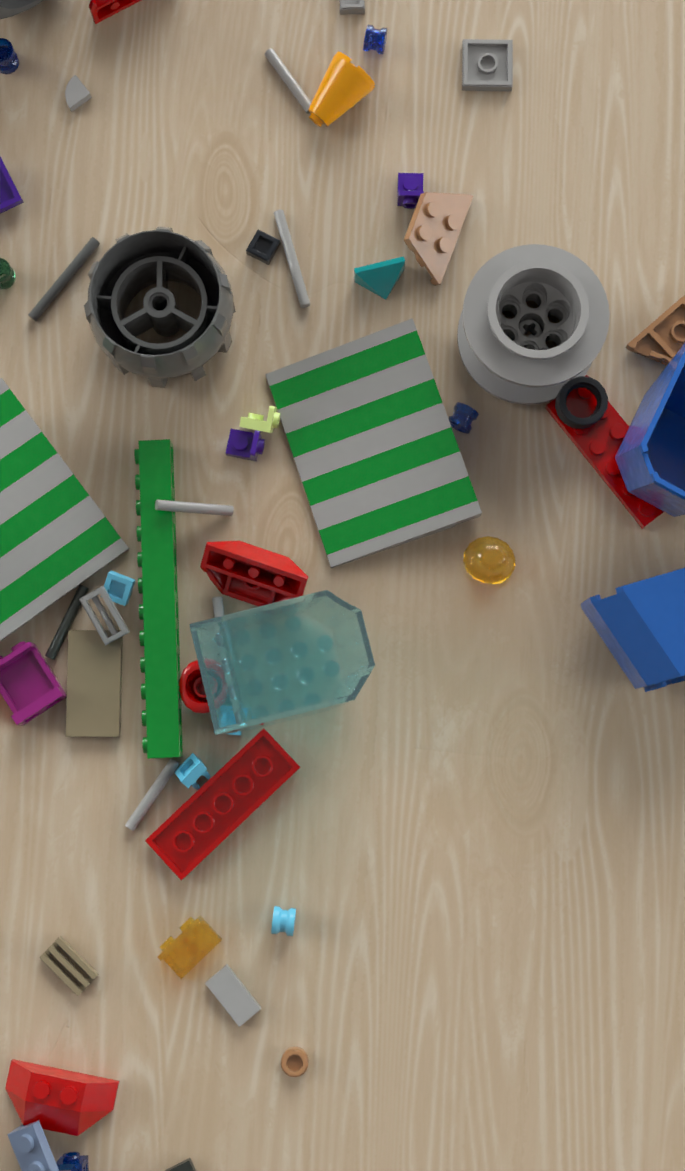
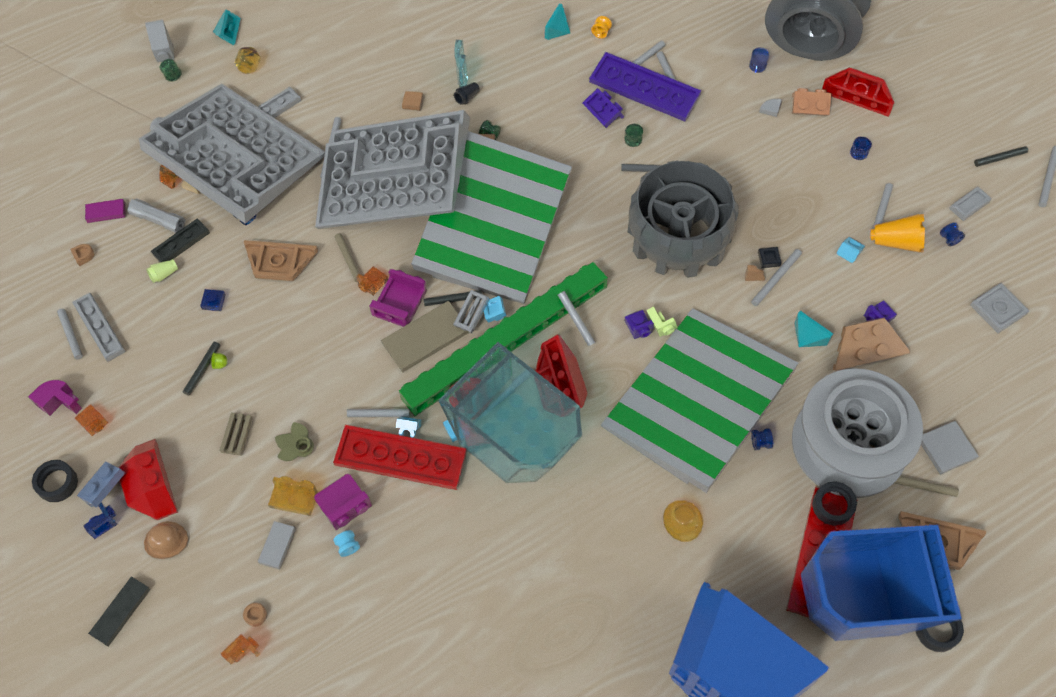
camera: 55 degrees right, 20 degrees down
none -> medium nougat hat [144,521,188,559]
none -> clear orange bracket [221,634,260,665]
none -> olive plate [275,422,314,461]
none -> magenta bracket [314,474,372,530]
none -> medium nougat tile [745,265,765,281]
none -> nougat bracket [792,88,831,116]
none -> medium azure slope [837,237,865,263]
none -> clear blue wheel [850,136,872,160]
none -> dark tan bar [895,476,959,497]
none -> light grey tile [921,421,979,475]

